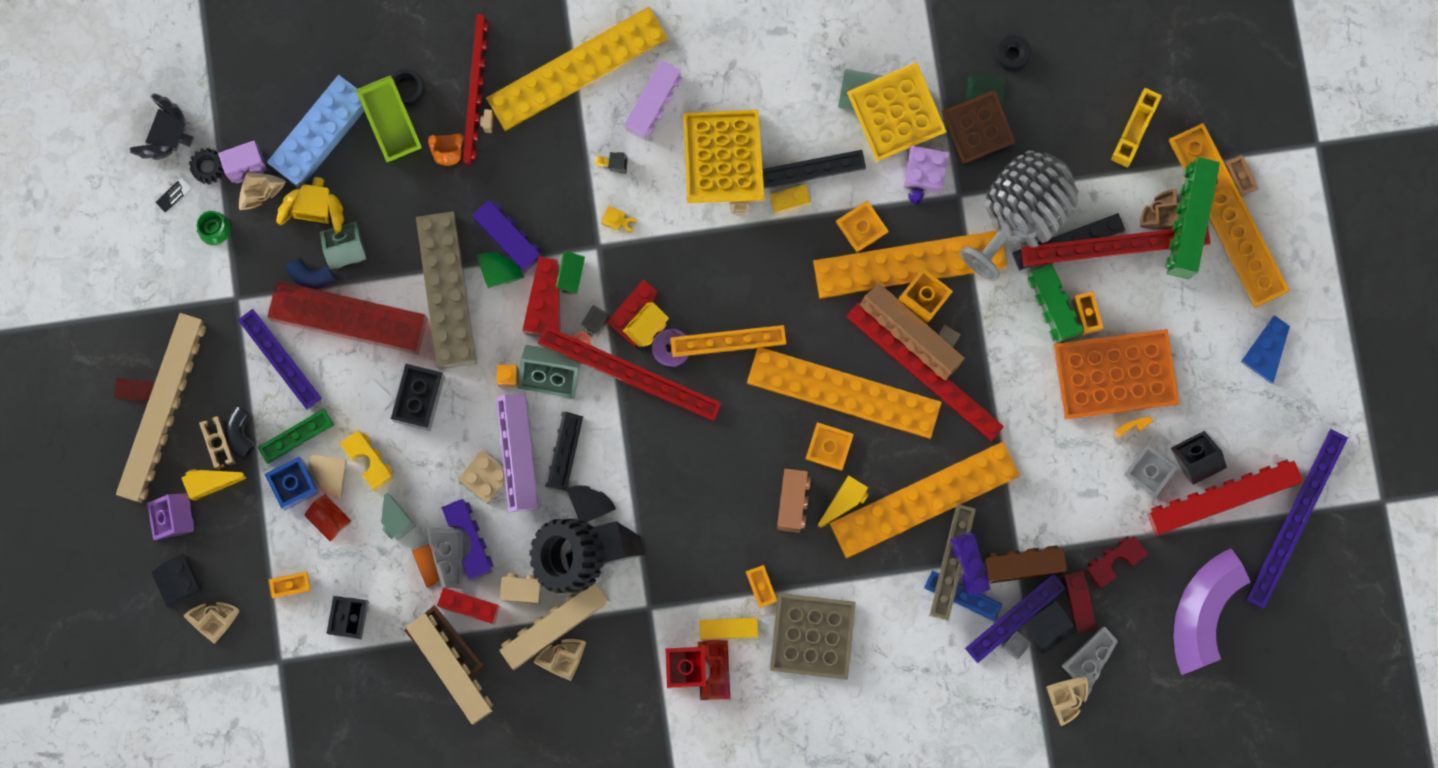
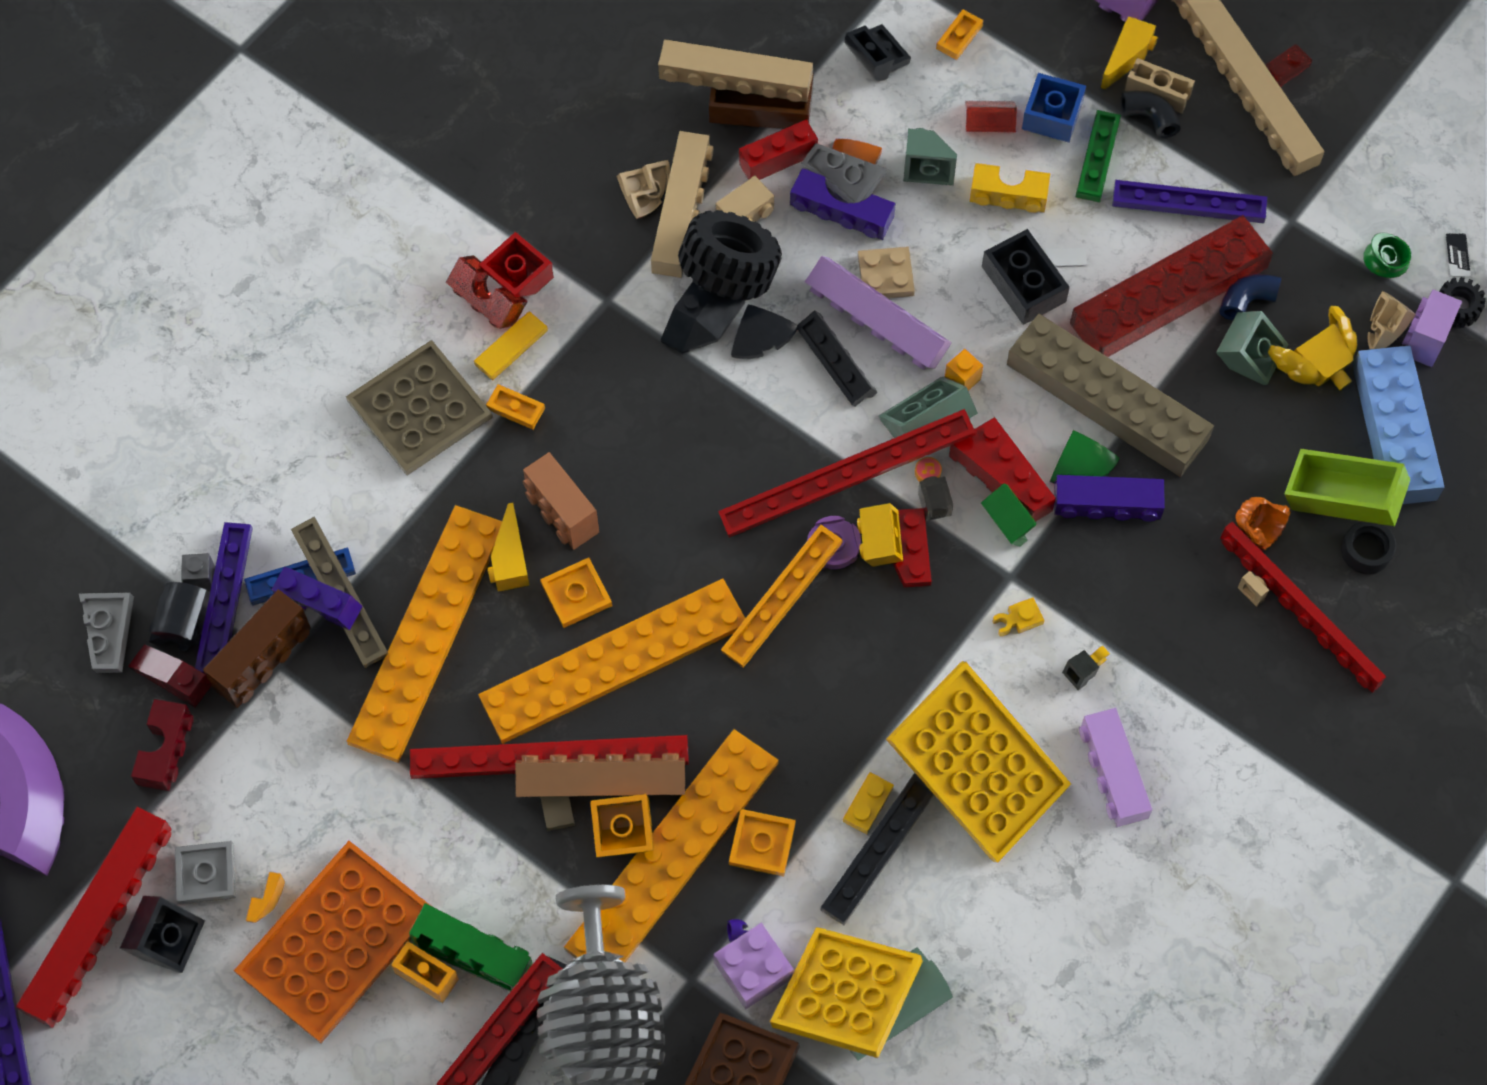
camera: 135 degrees right, 15 degrees down
tan brick [309,454,347,499] -> none
yellow plate [486,7,668,131] -> none
tan brick [1046,677,1088,726] -> none

